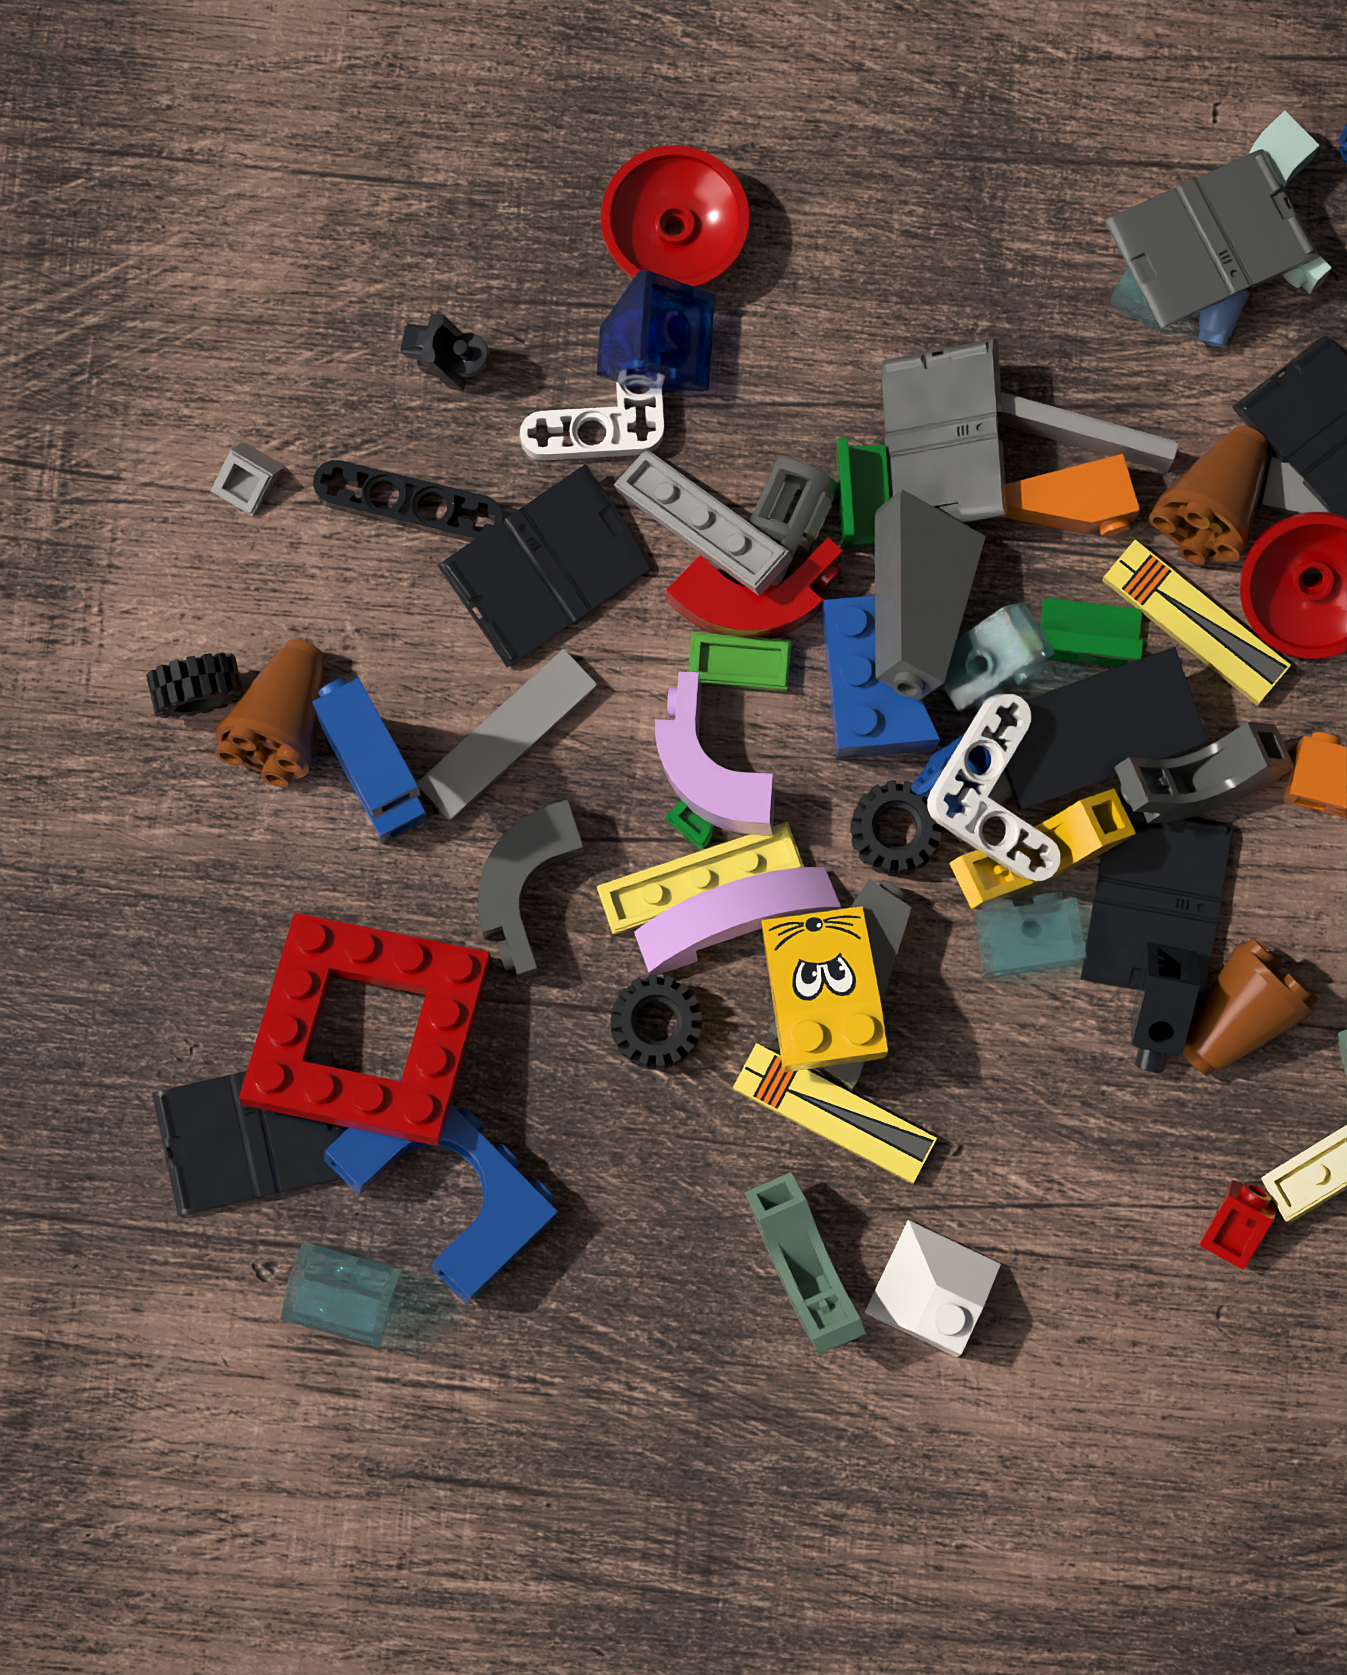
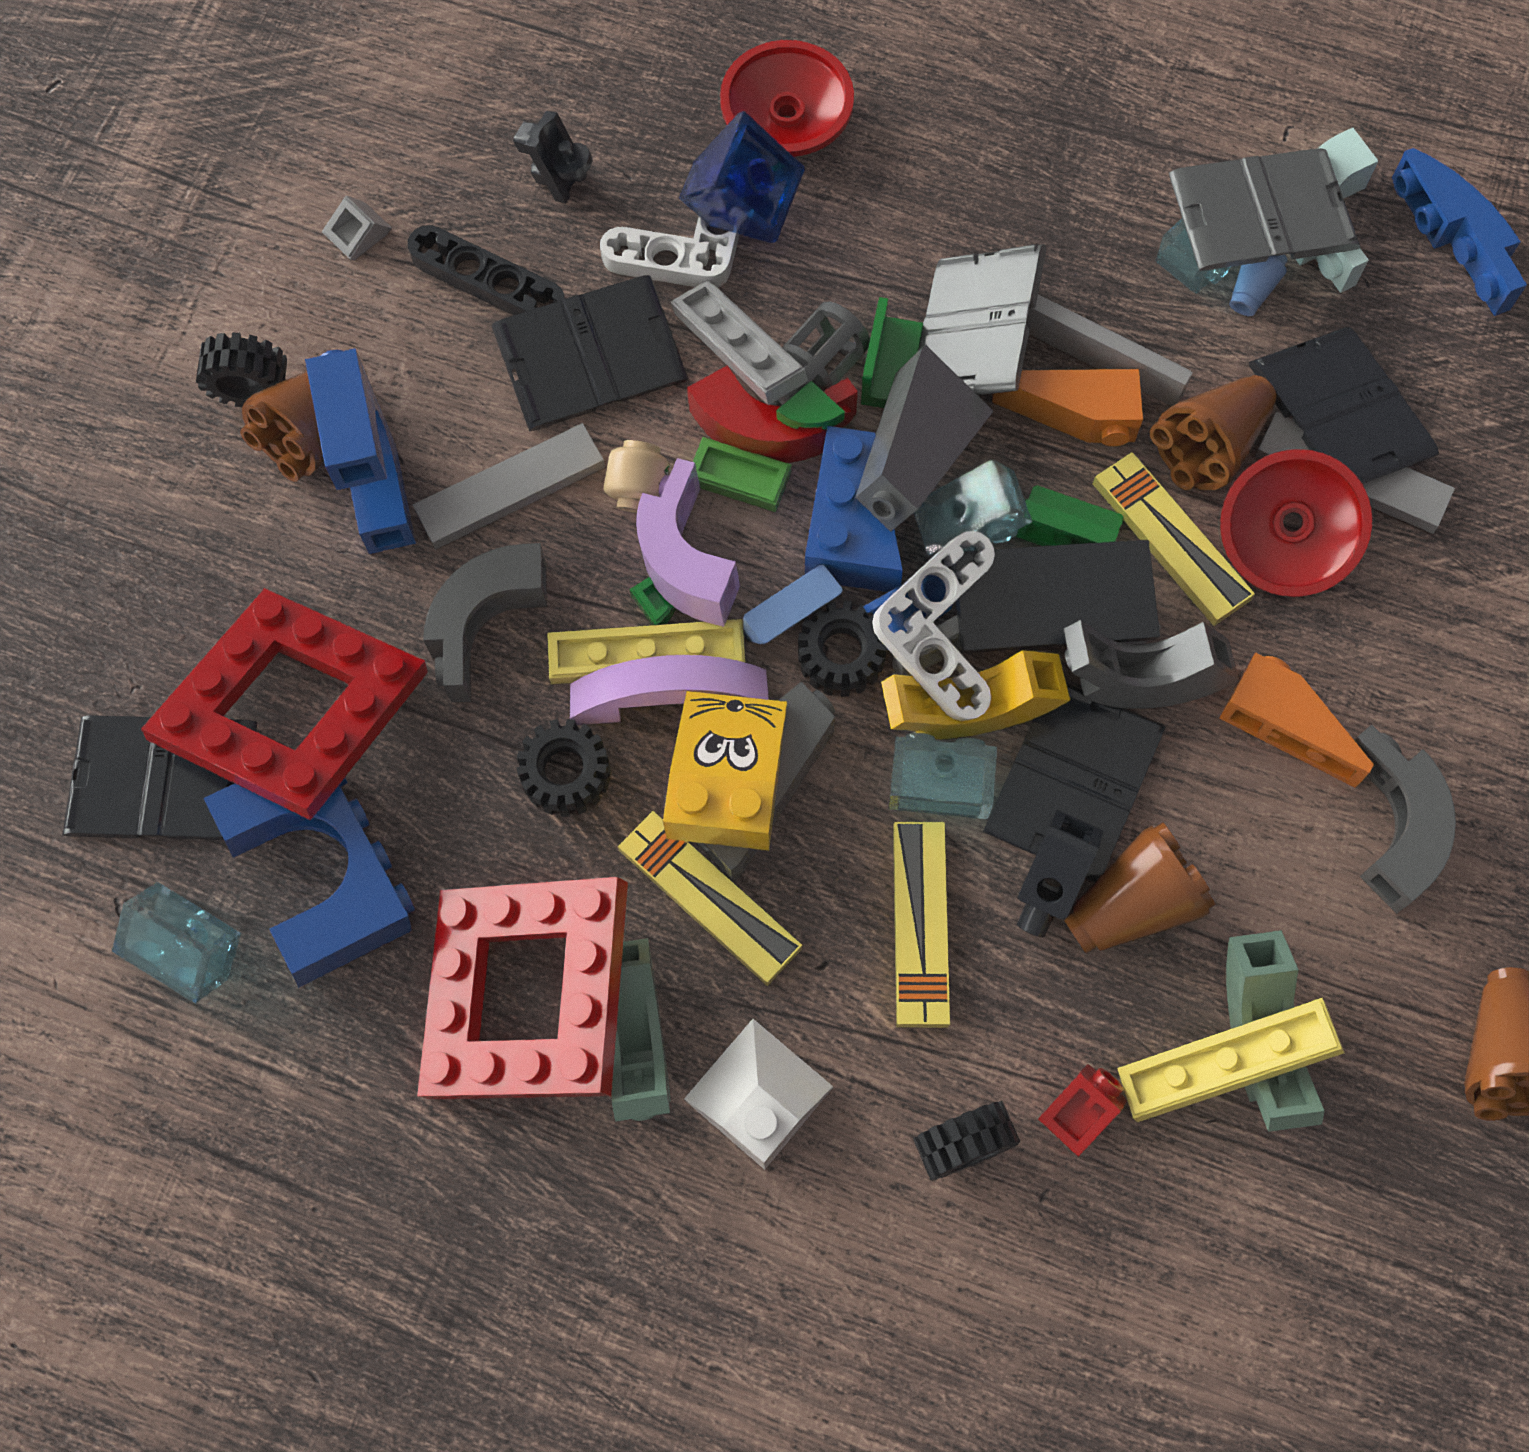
camera: 20 degrees right, 10 degrees down
none -> plate [417,877,628,1099]
none -> tan head [603,440,670,513]
none -> medium blue slope [743,564,842,644]
none -> green tile [777,381,845,429]
none -> light yellow tile [893,822,950,1028]
none -> black tyre [913,1101,1021,1181]

